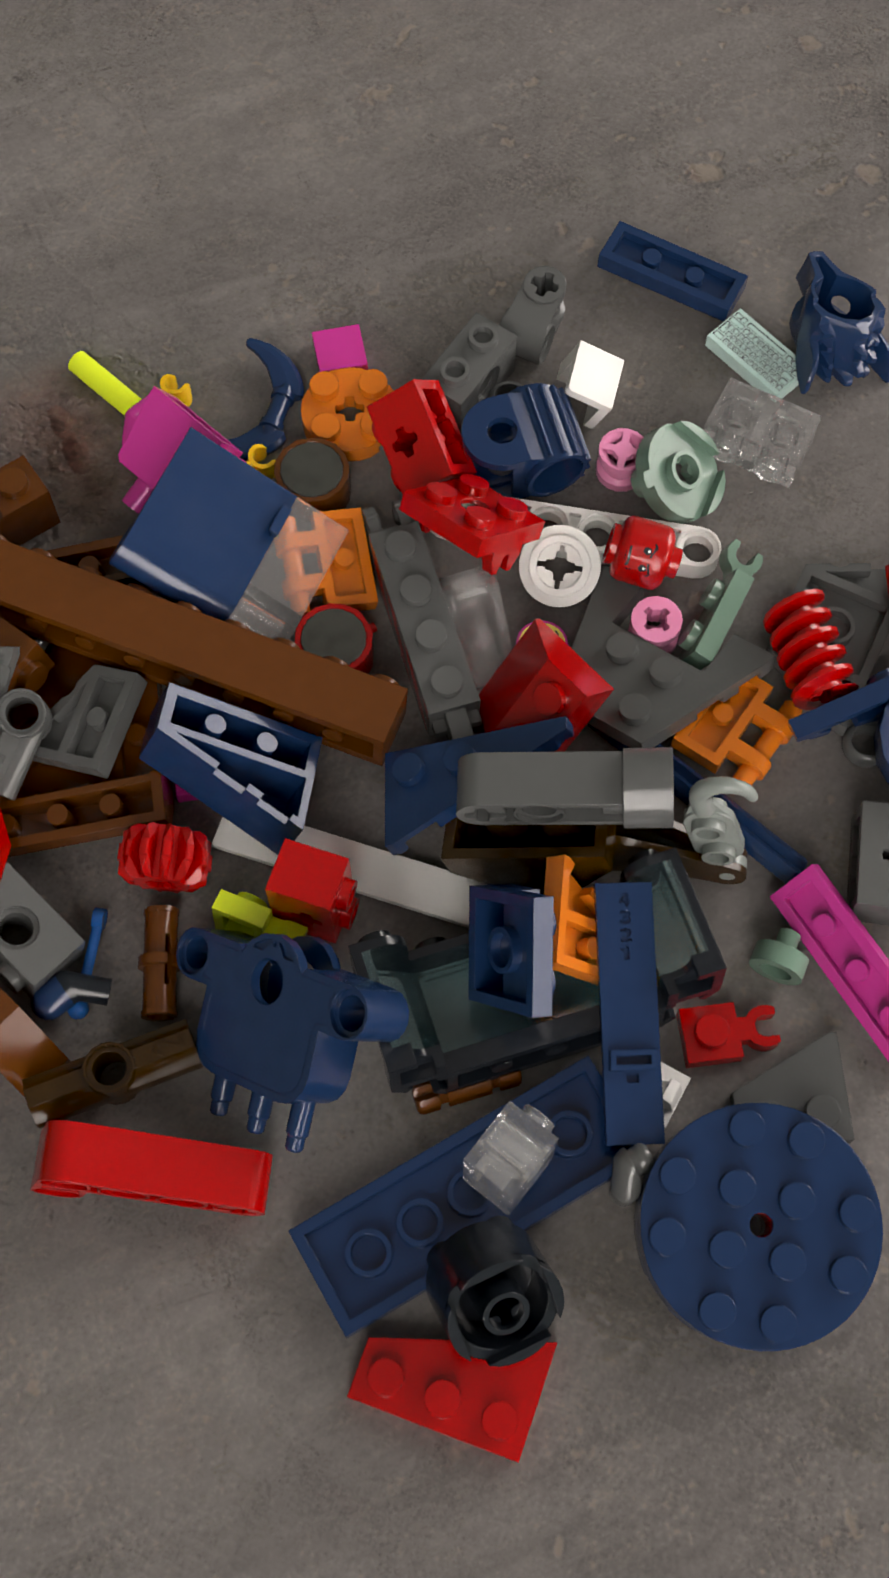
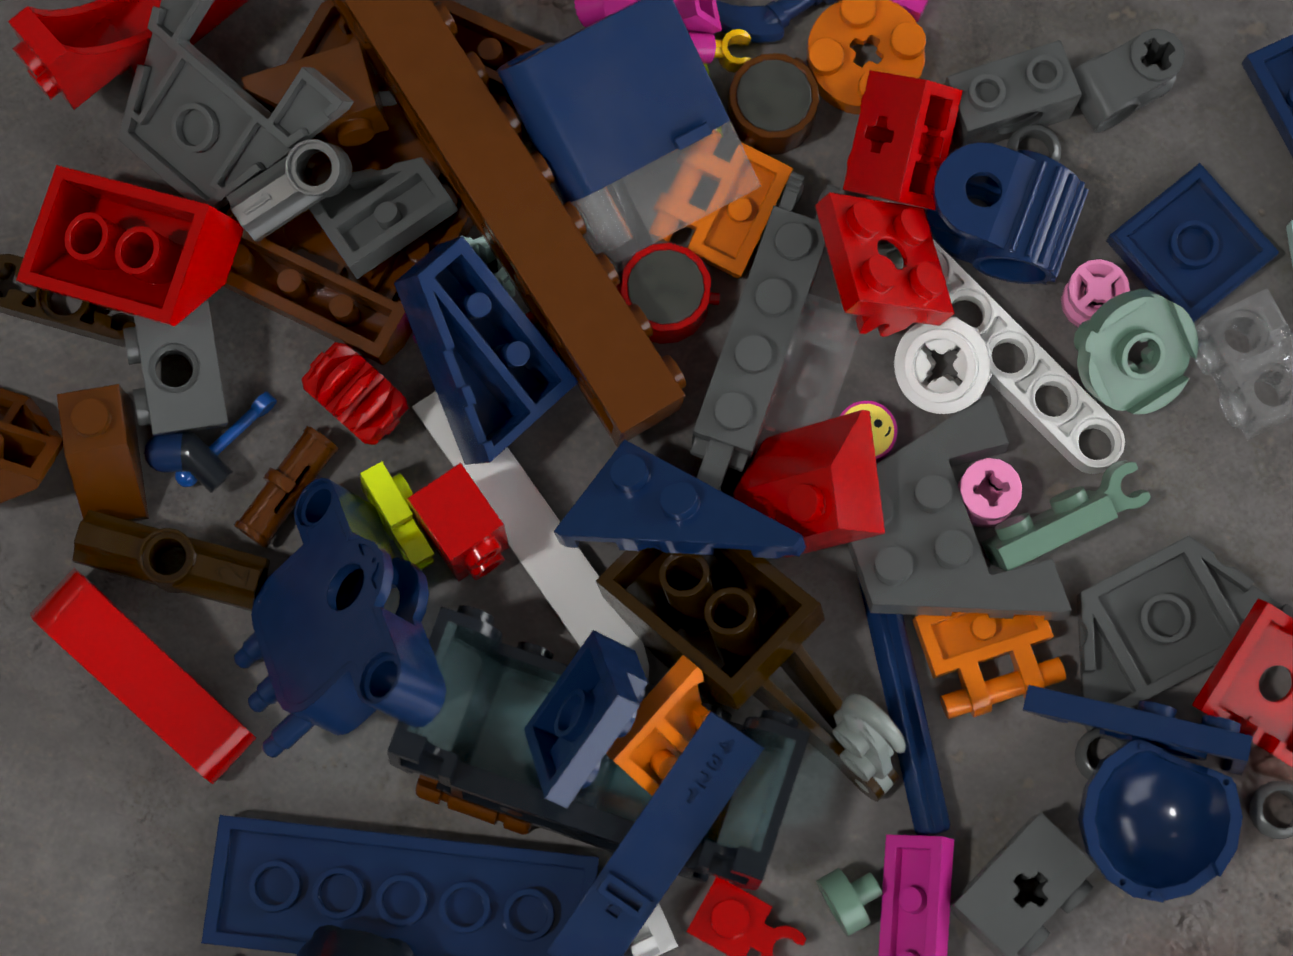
camera: 35 degrees right, 10 degrees up
dark grey beam [456,747,674,828] -> none
clear brick [463,1101,559,1216] -> none
white panel [556,340,624,429] -> none
red head [602,516,683,590] -> none
red piece [763,588,859,710] -> none
none -> dark blue tile [1106,163,1279,323]

